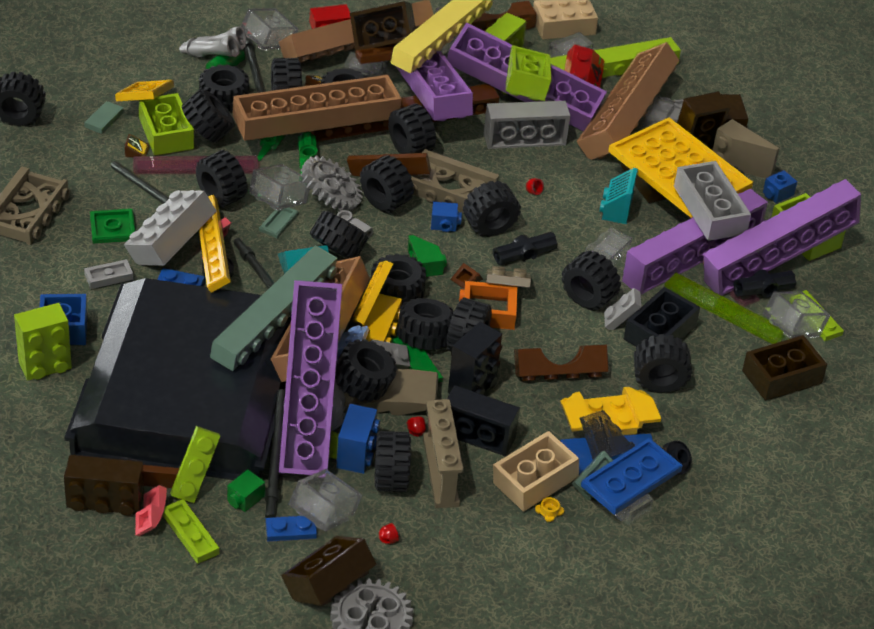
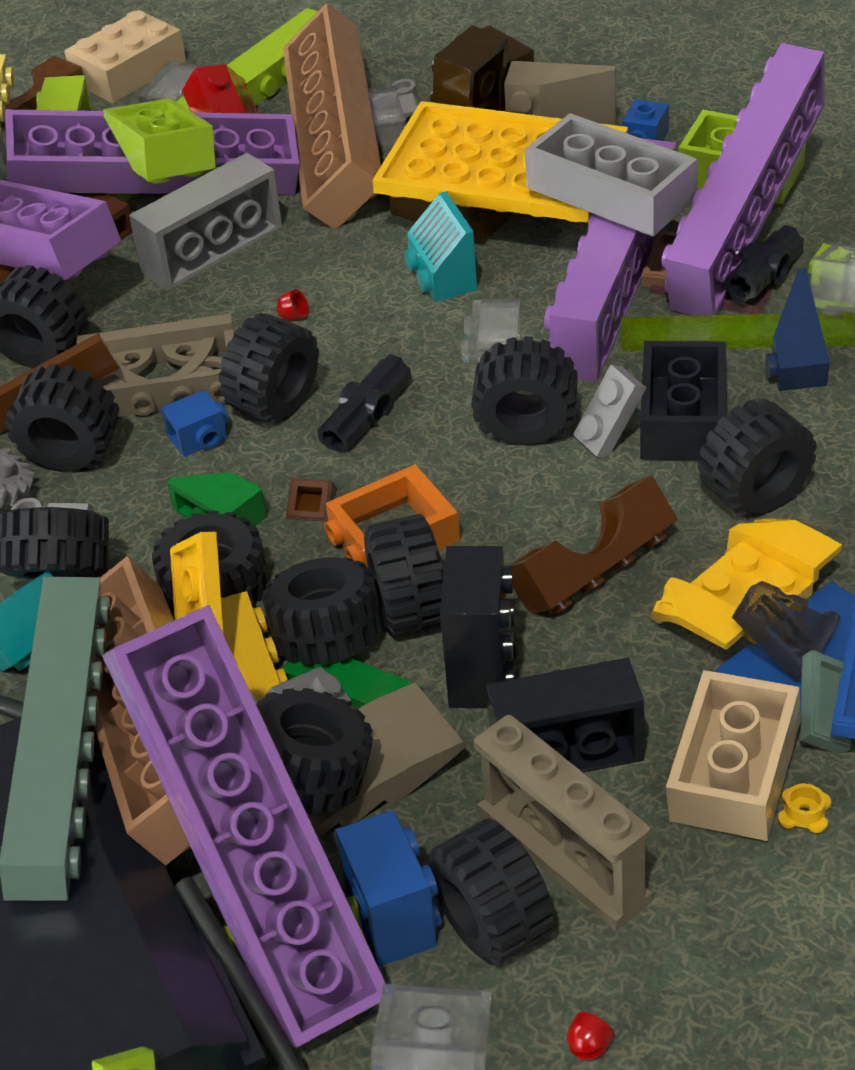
camera: 25 degrees left, 0 degrees up
red hinge [407,417,426,437] -> none
dark tan plate [486,266,531,287] -> none
none -> dark blue slope [765,269,830,391]

